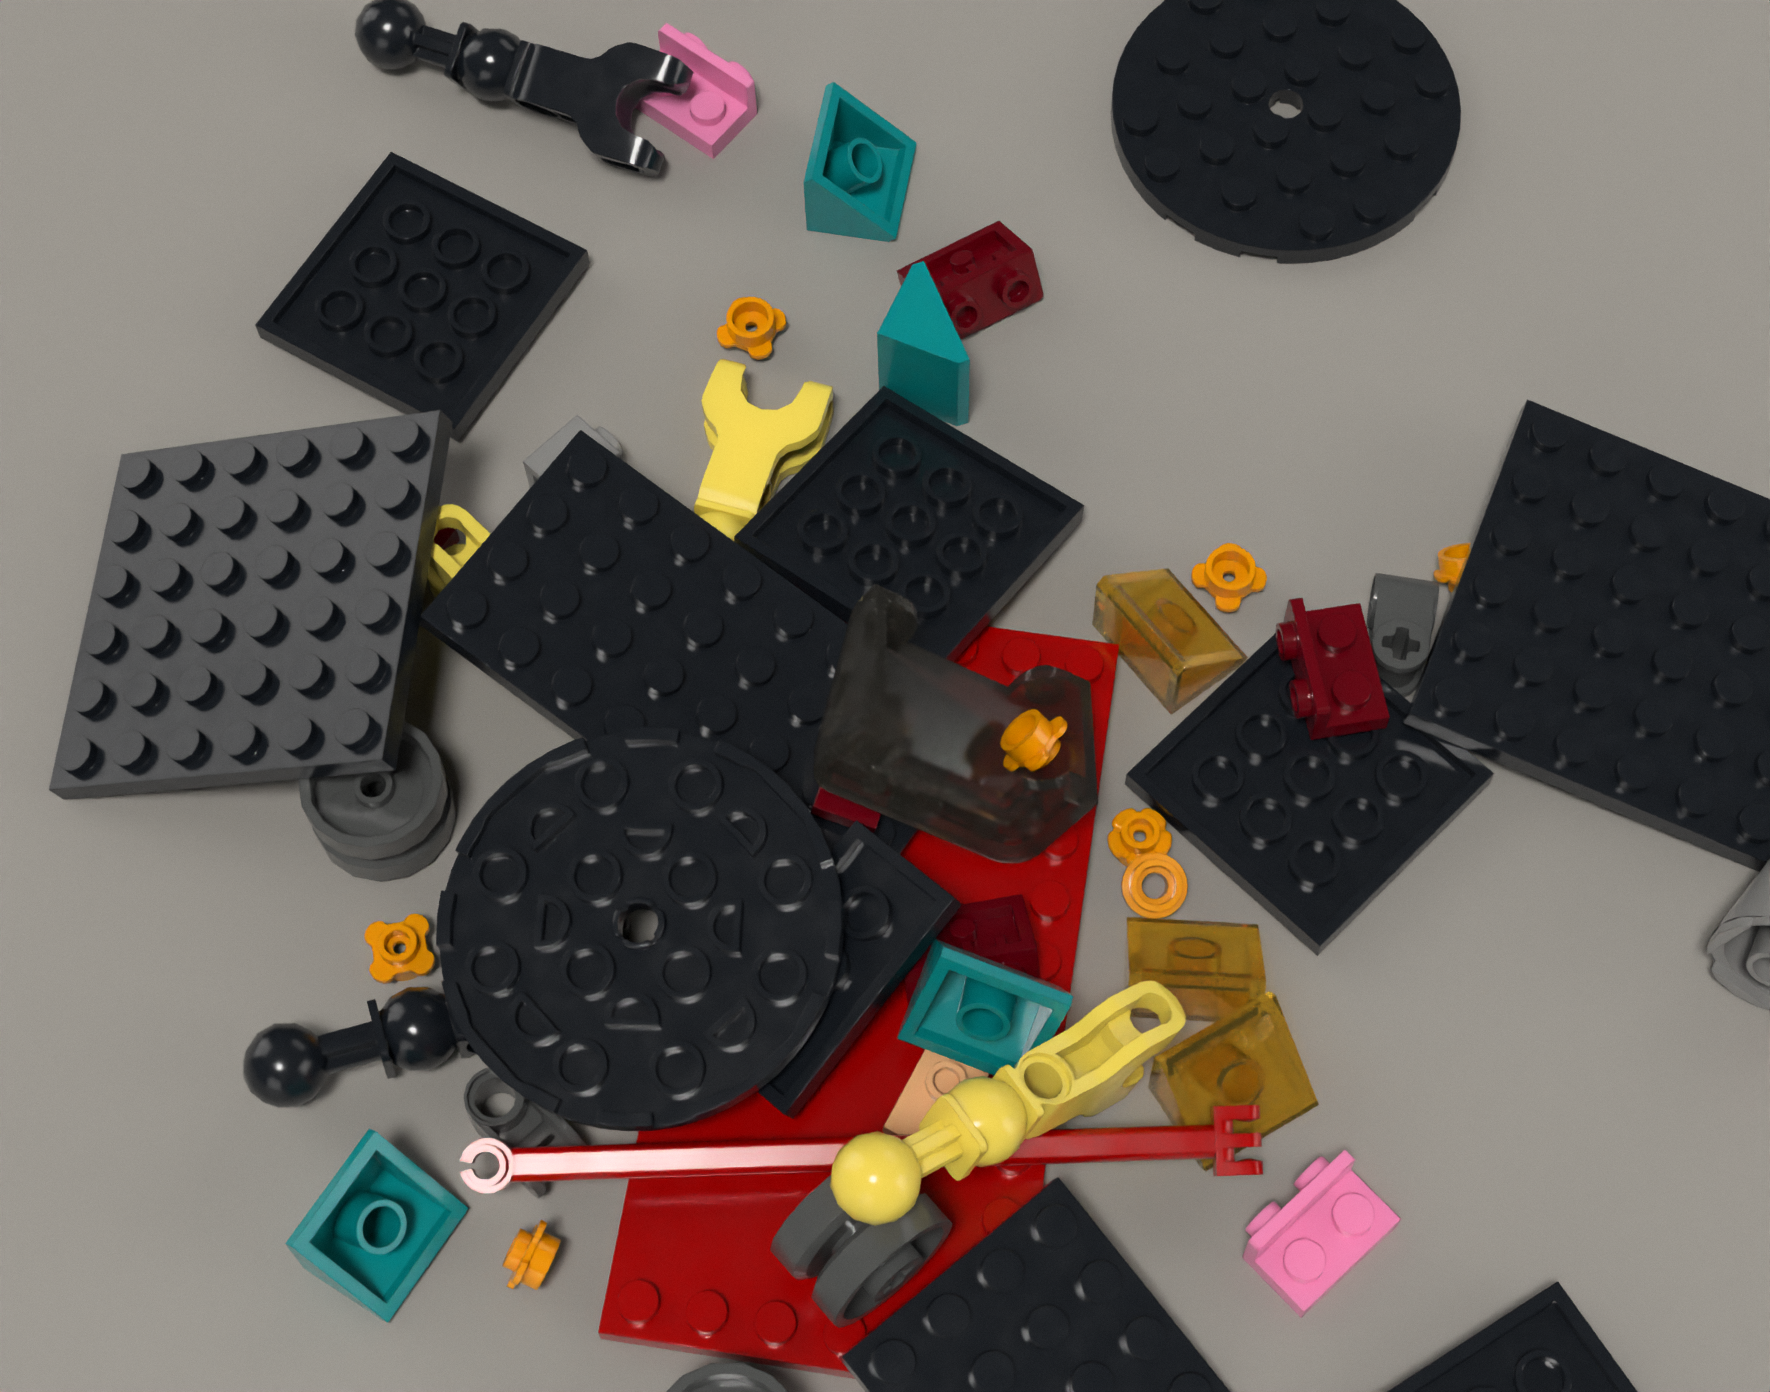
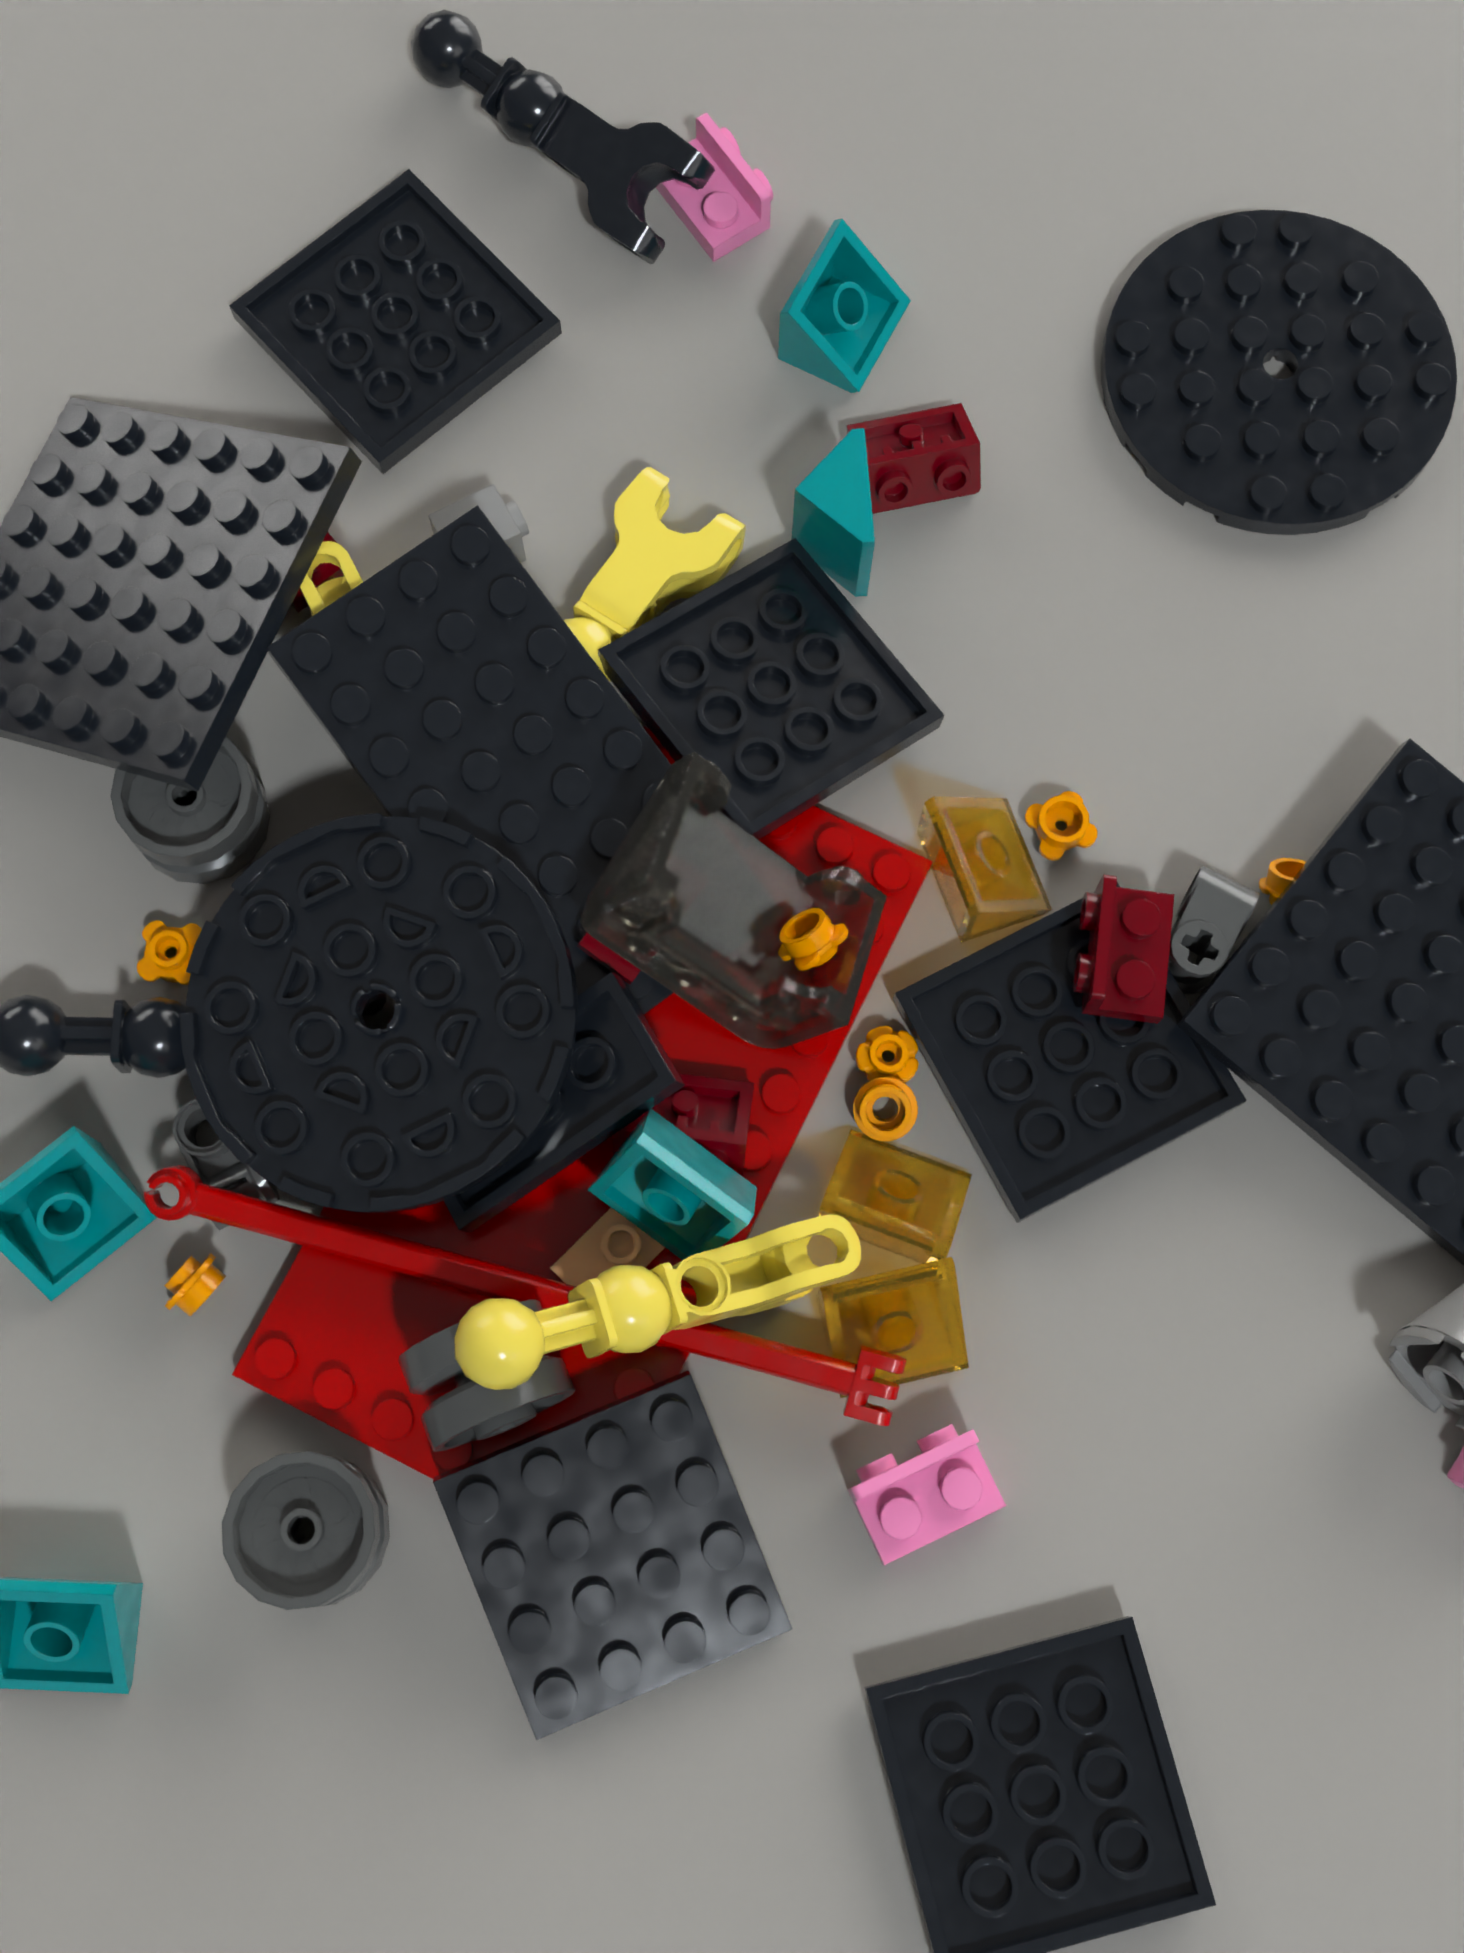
camera: 15 degrees right, 10 degrees up
light orange plate [717,297,786,360] -> none

